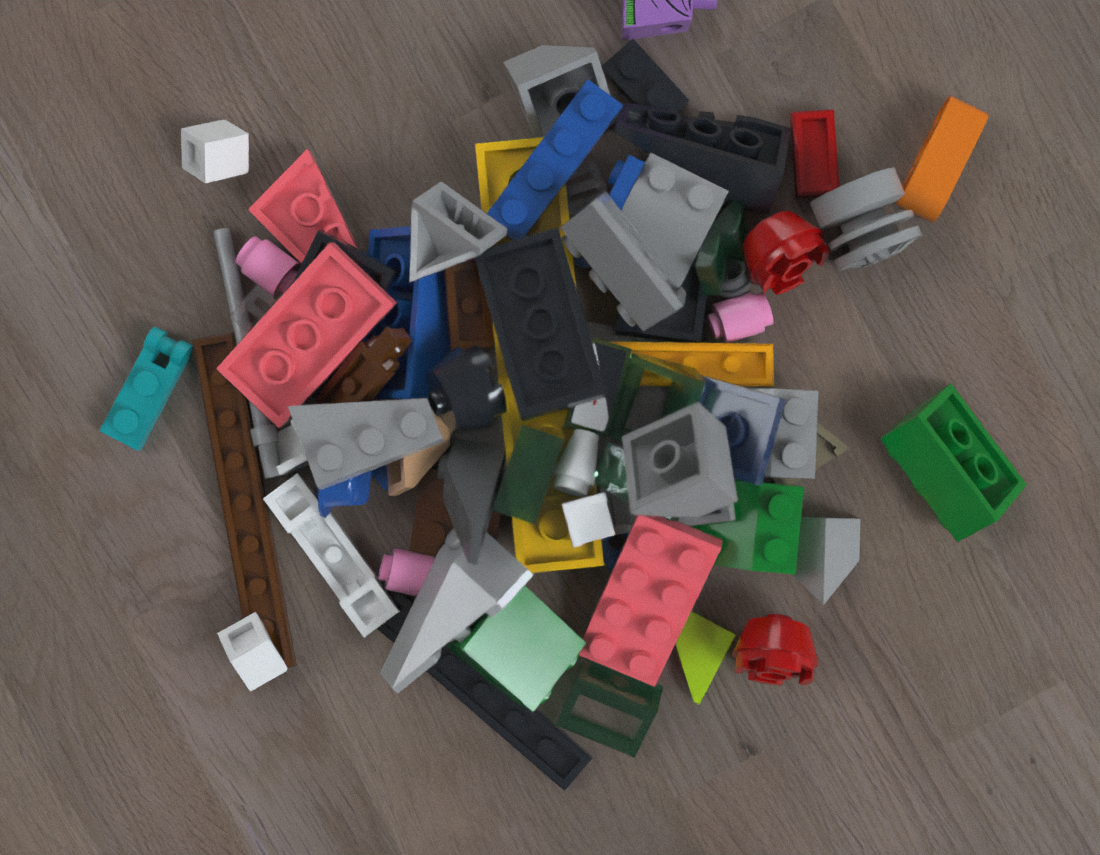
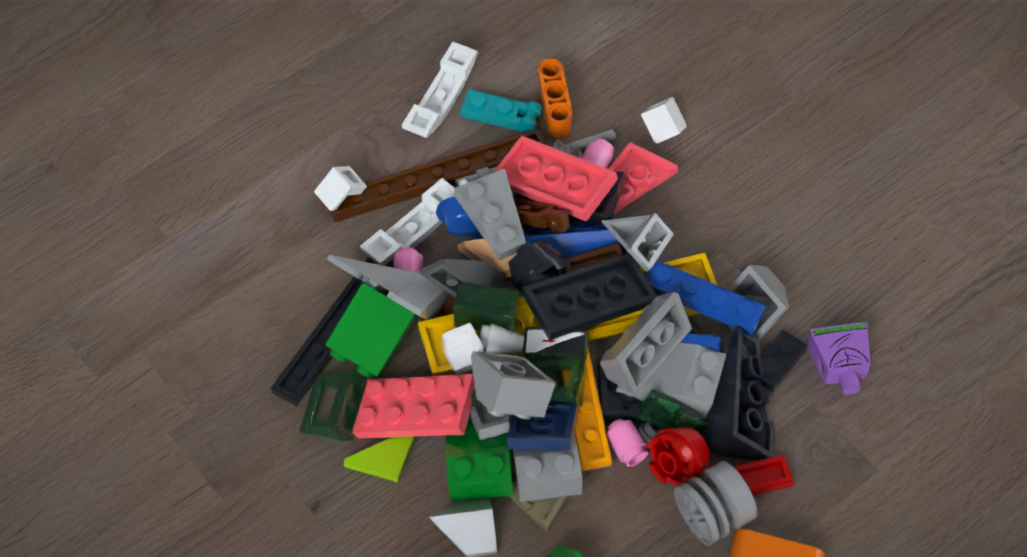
camera: 85 degrees right, 30 degrees down
red cone [732,614,819,686] -> none
none -> white slope [402,42,478,138]
none -> orange beam [538,58,572,139]

